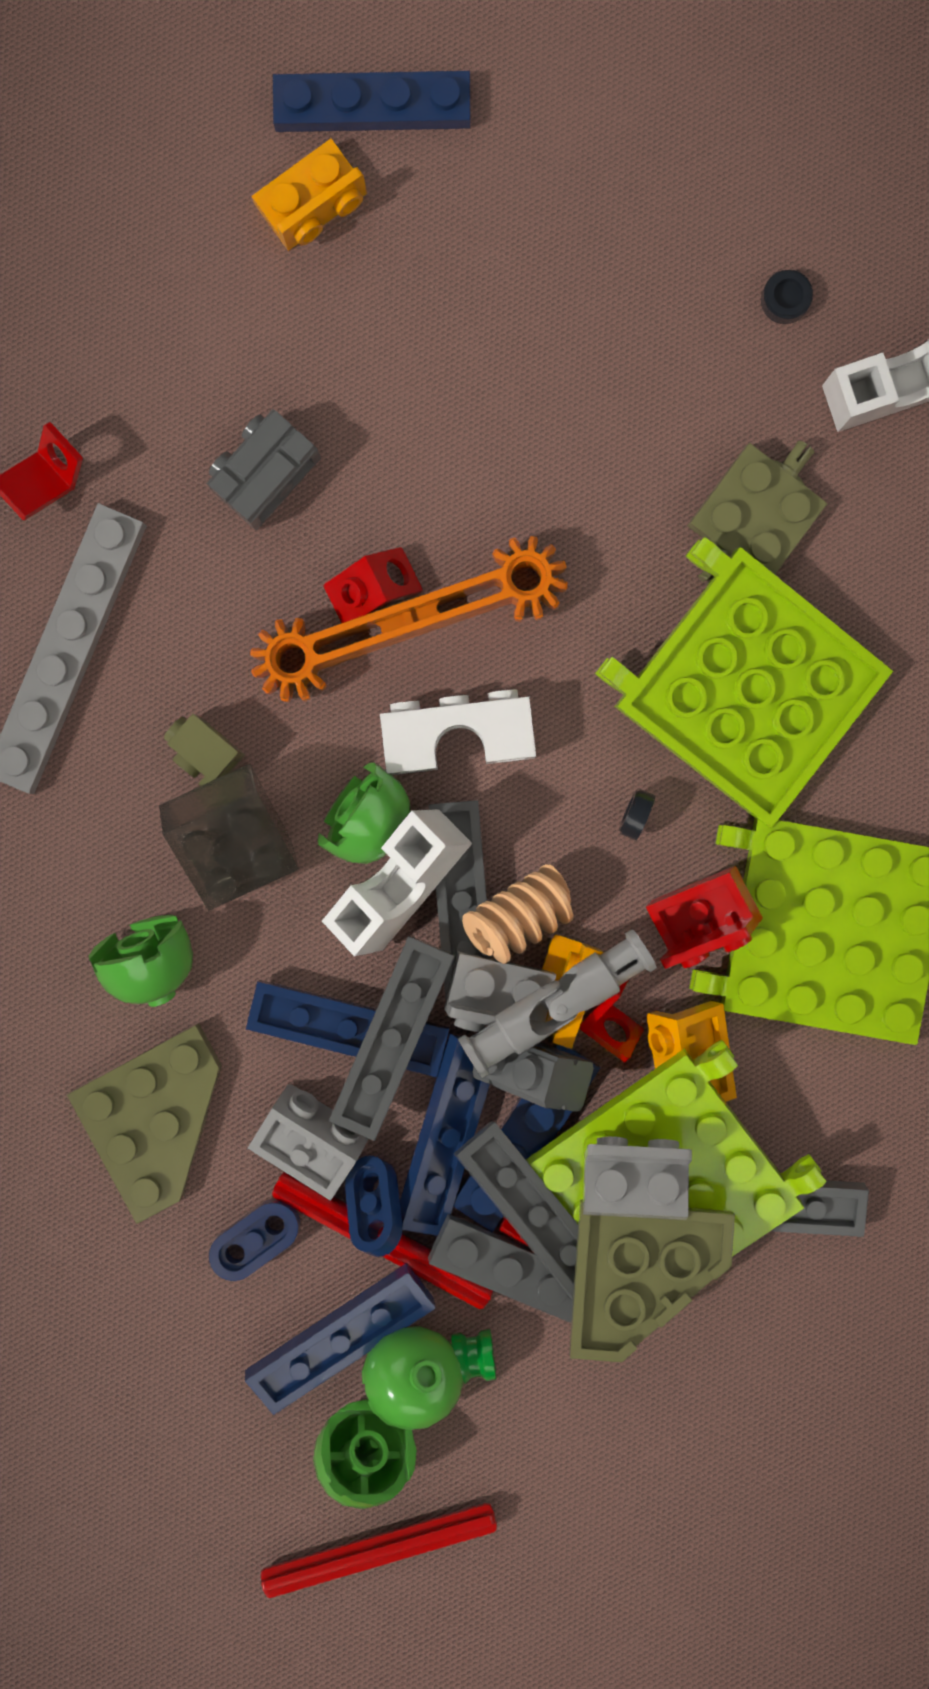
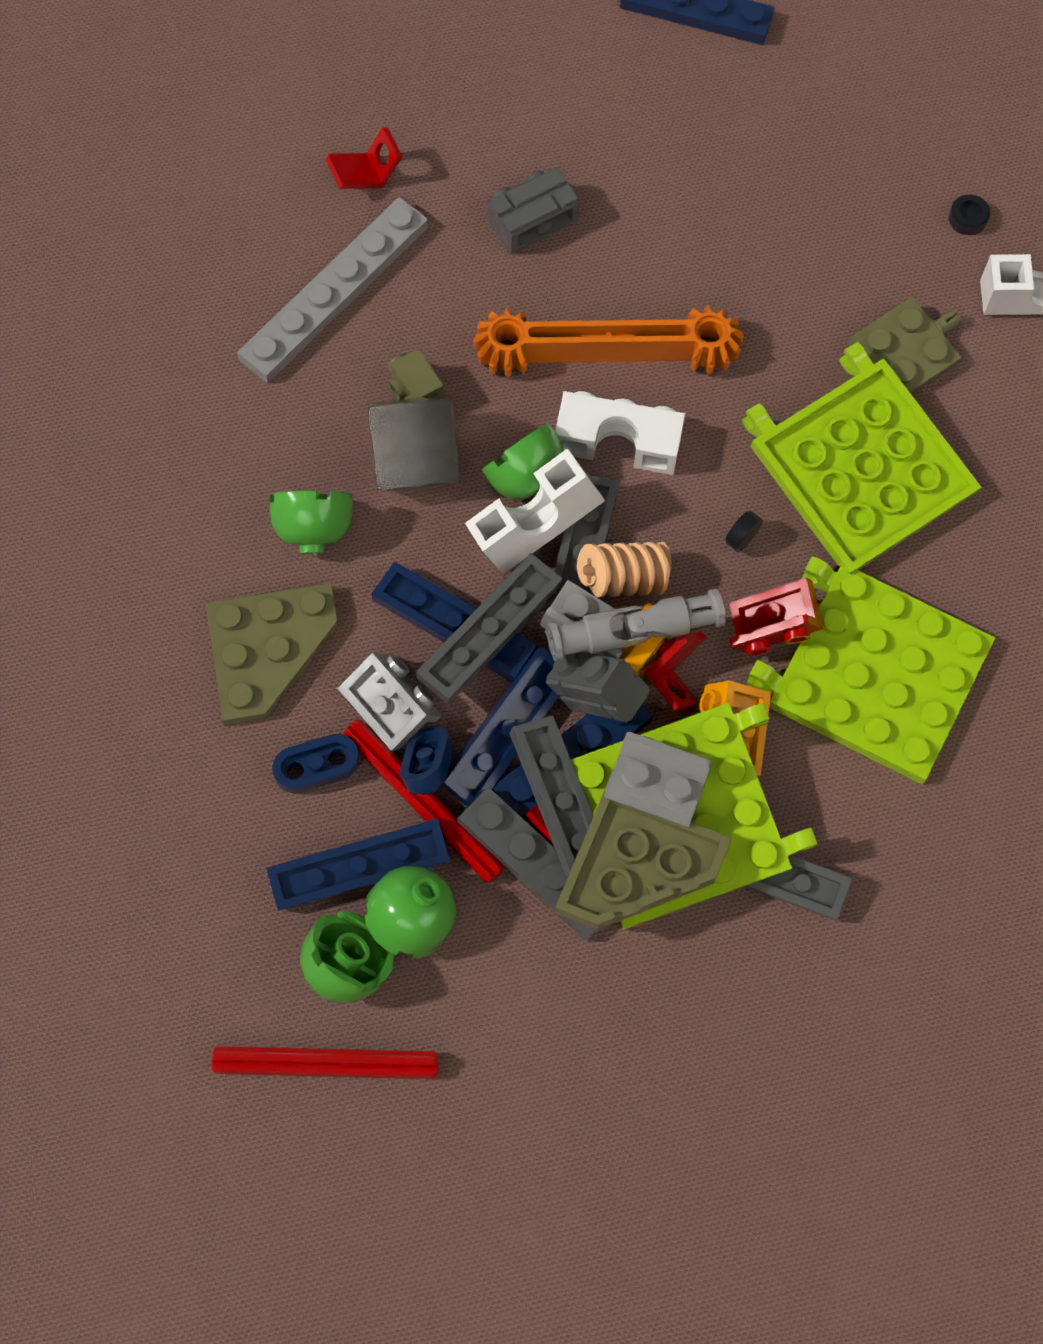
camera: 15 degrees right, 20 degrees down
light orange bracket [251,138,367,251] -> none
red bracket [323,547,423,623] -> none
green wheel [451,1329,497,1384] -> none

